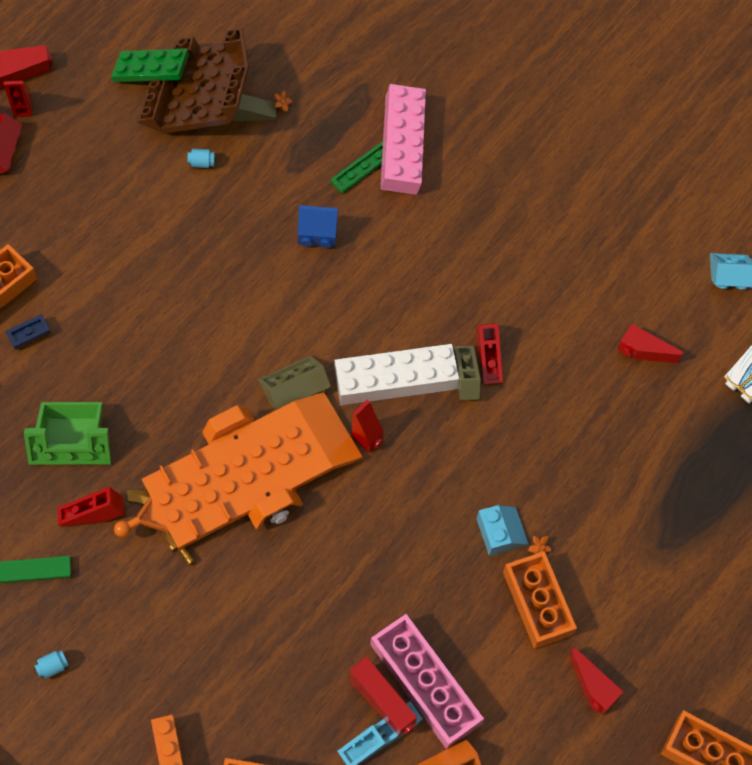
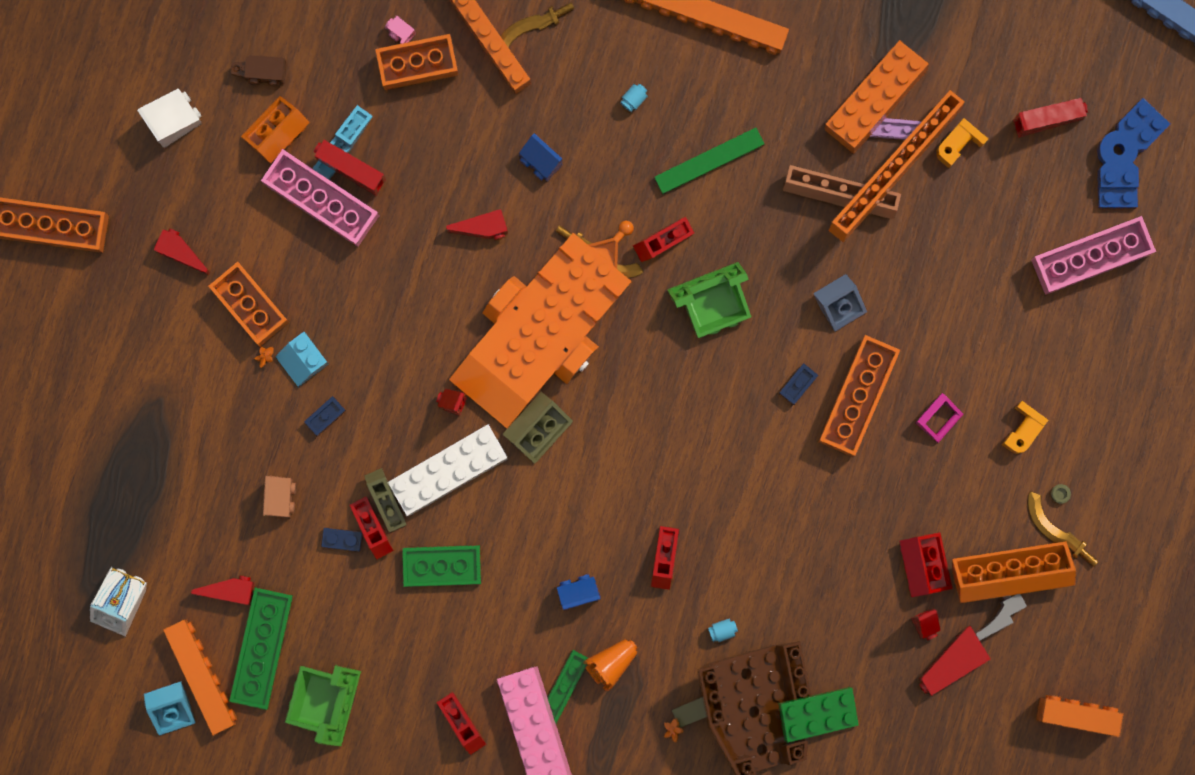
camera: 160 degrees right, 20 degrees up
none -> orange brick [163,620,237,735]
none -> green plate [229,588,293,710]
none -> nougat slope [263,476,296,518]
none -> bright green windscreen [285,665,361,746]
none -> dark blue plate [304,396,346,436]
none -> dark blue plate [321,528,363,552]
none -> green plate [403,545,481,587]
none -> red slope [437,692,486,755]
none -> red slope [446,209,508,240]
none -> blue slope [519,133,563,181]
none -> orange cone [583,639,638,691]
none -> red slope [651,526,679,590]

